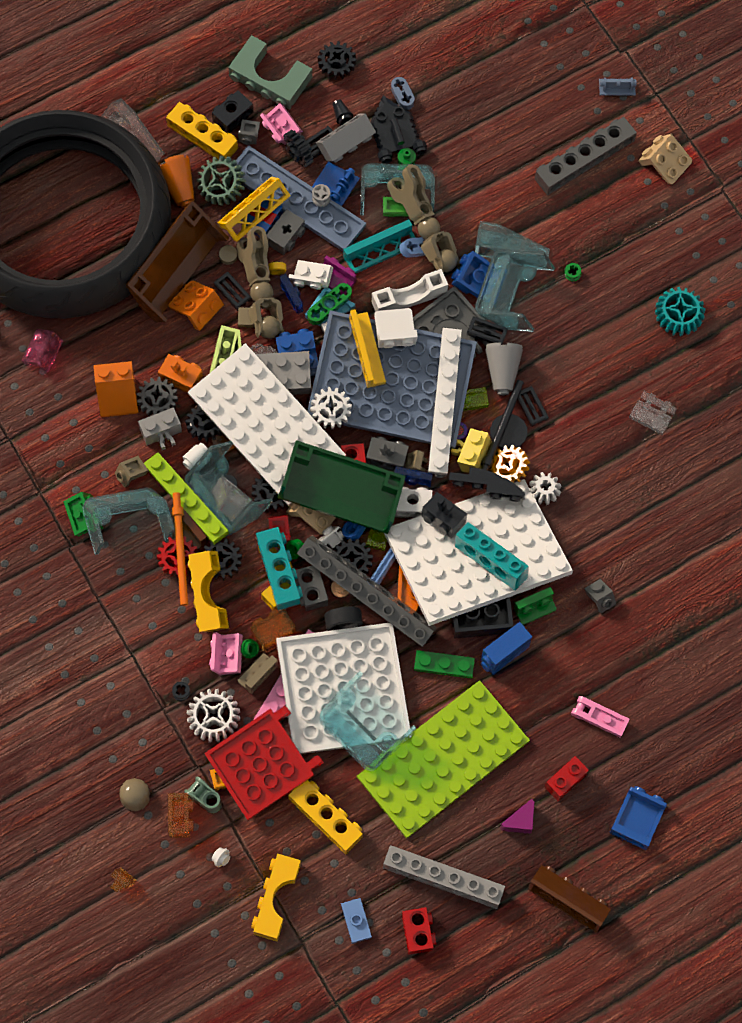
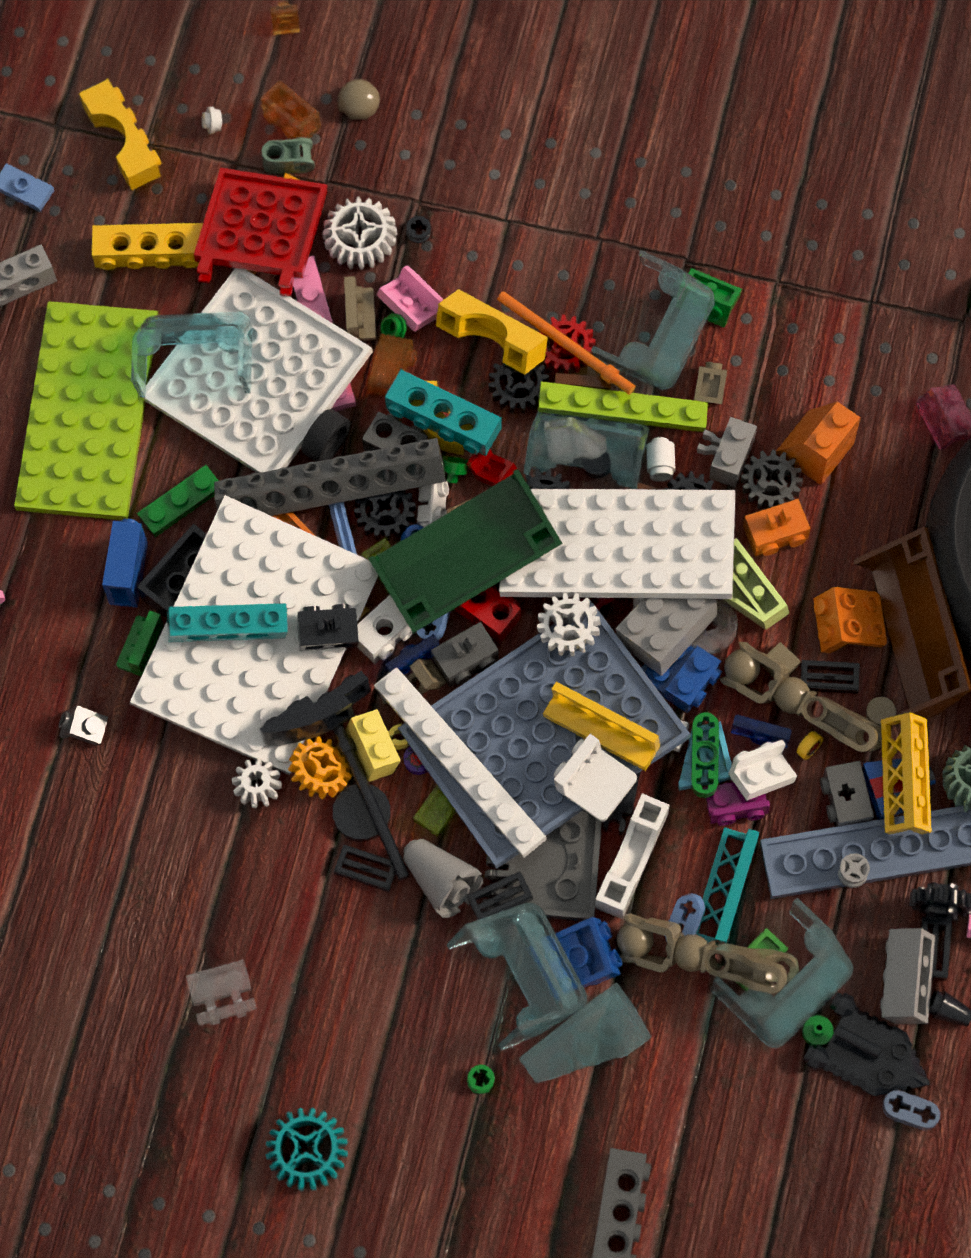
camera: 140 degrees right, 0 degrees up
blue hinge [312,162,360,206] -> none

